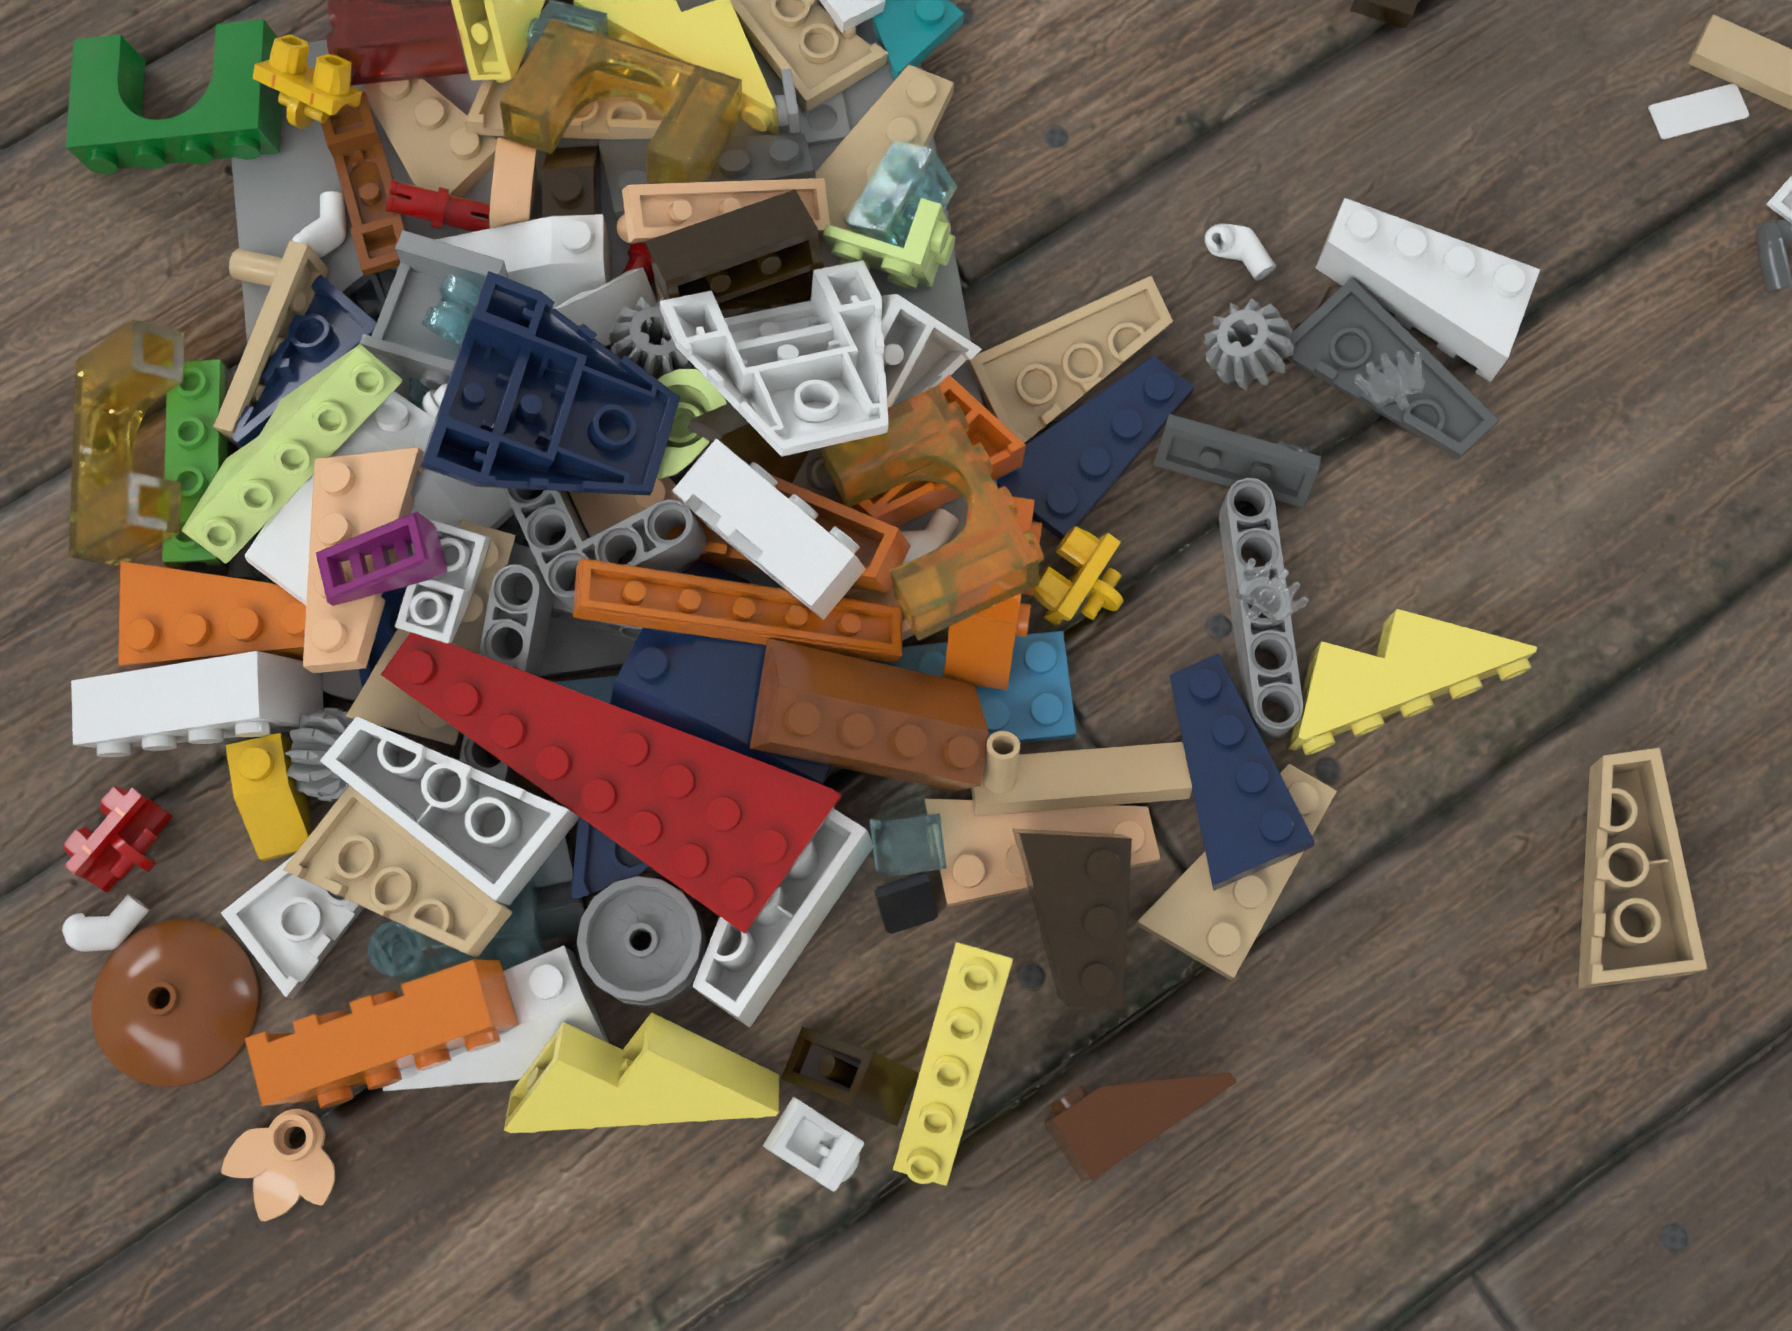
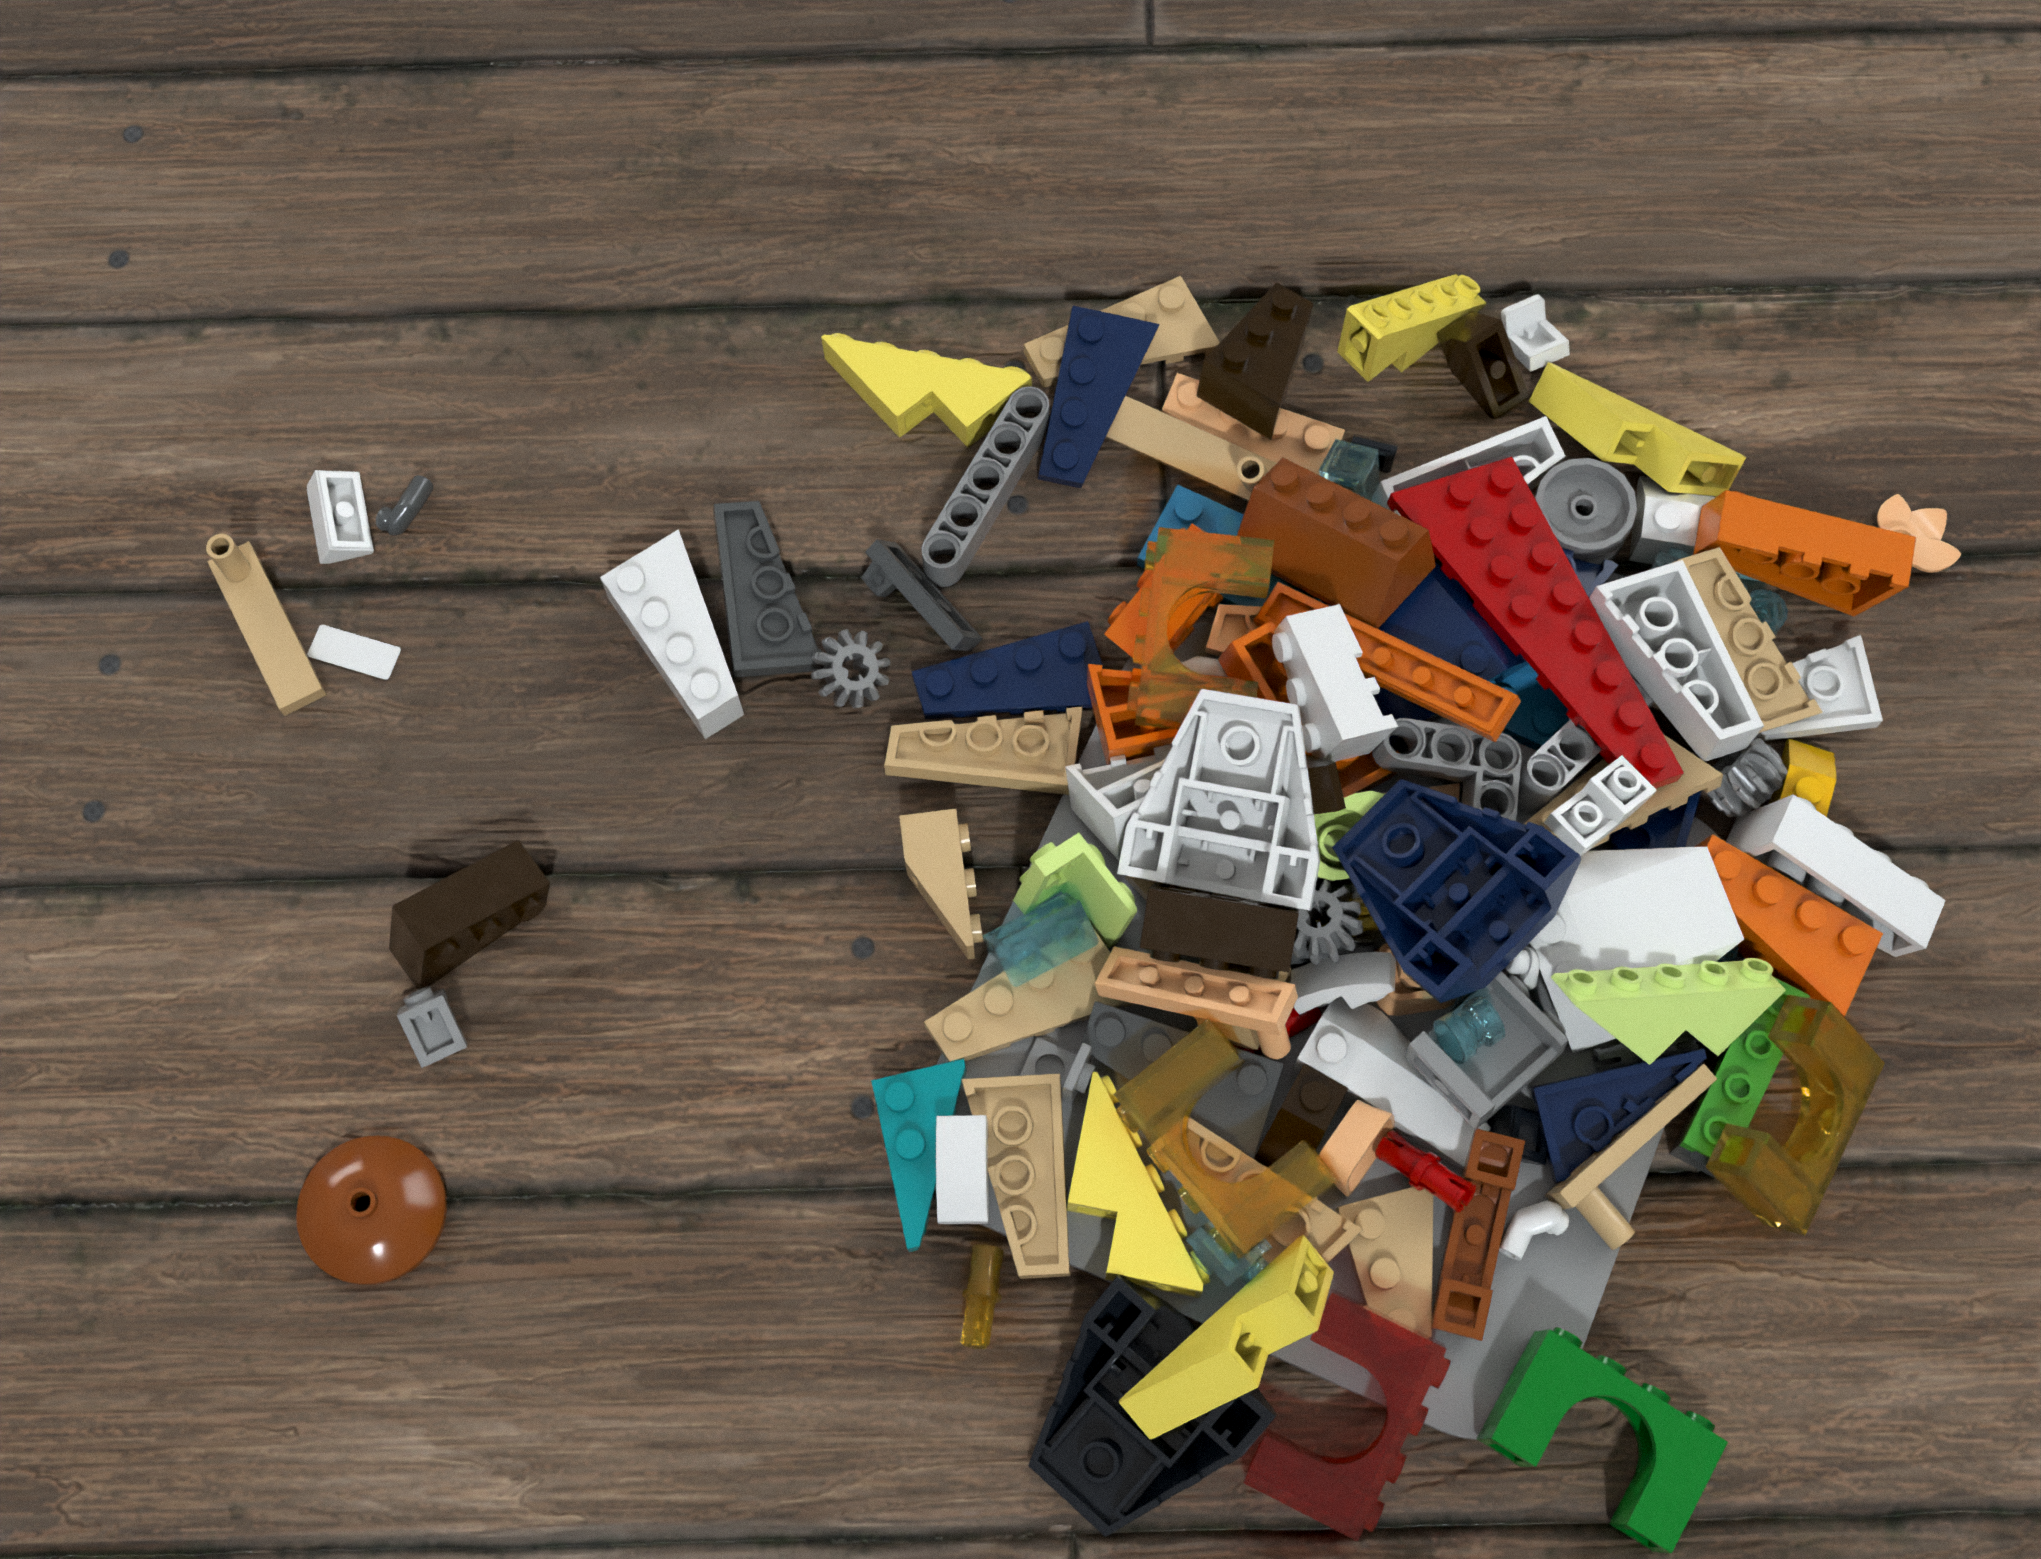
camera: 145 degrees left, 5 degrees down
white arm [62,894,150,952] -> none
red hips [63,786,173,893] -> none
dark orange dish [91,919,261,1087] -> none
yellow hips [252,35,362,129] -> none
light nougat wing [303,447,424,673] -> none
magenta slope [316,511,448,606] -> none
yellow hips [1032,526,1124,627] -> none
reddish brown slope [1044,1072,1237,1181] -> none
white arm [1205,224,1277,281] -> none
clear piece [1236,558,1309,625] -> none
clear piece [1355,350,1425,410] -> none
tan wedge [1578,748,1707,989] -> none
none -> tan slope [899,809,983,959]

